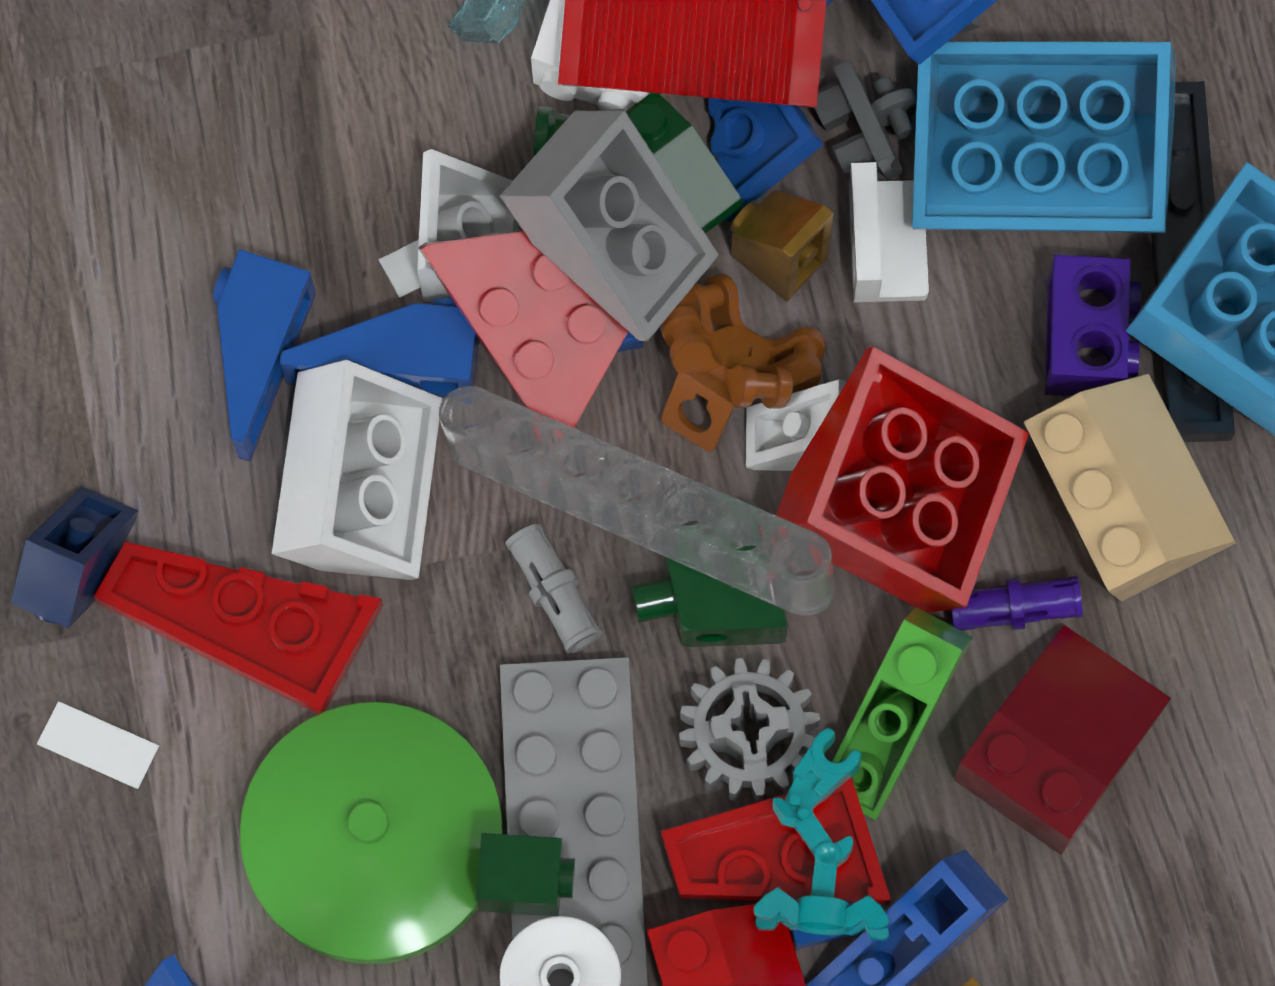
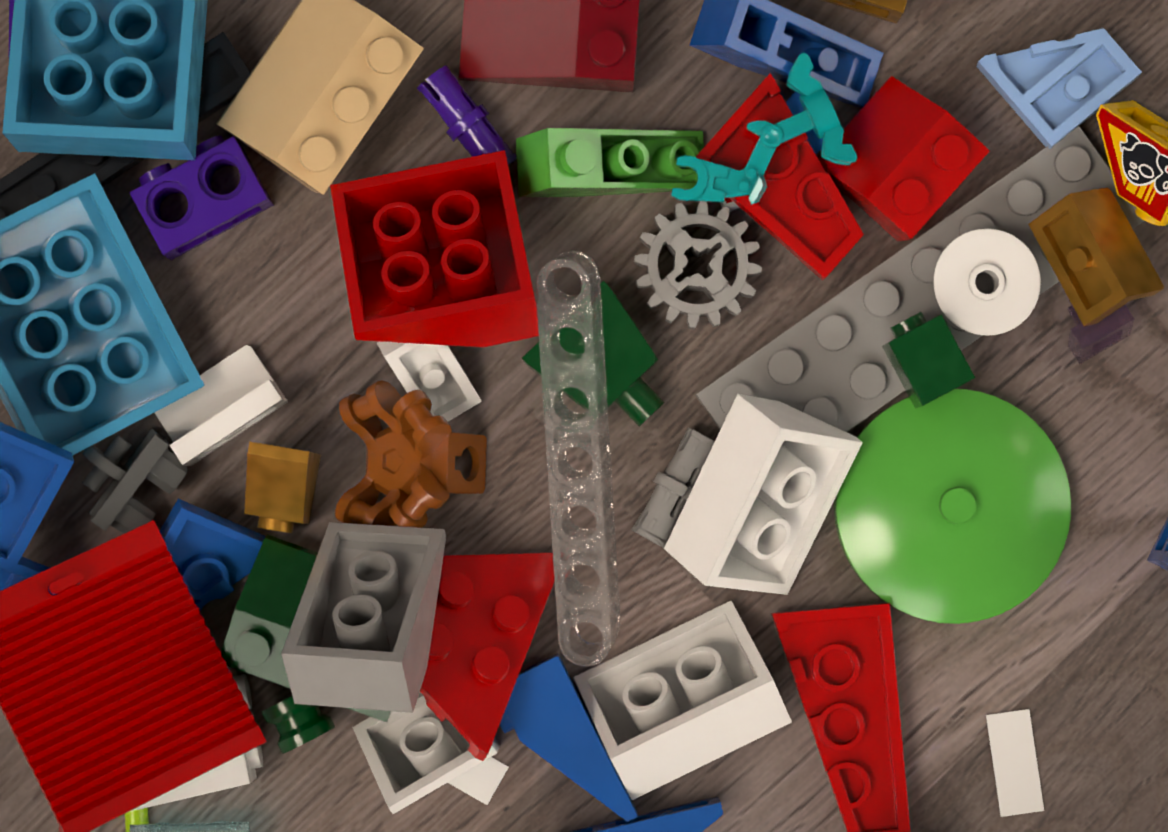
camera: 125 degrees left, 15 degrees up
none -> white slope [664,394,863,595]

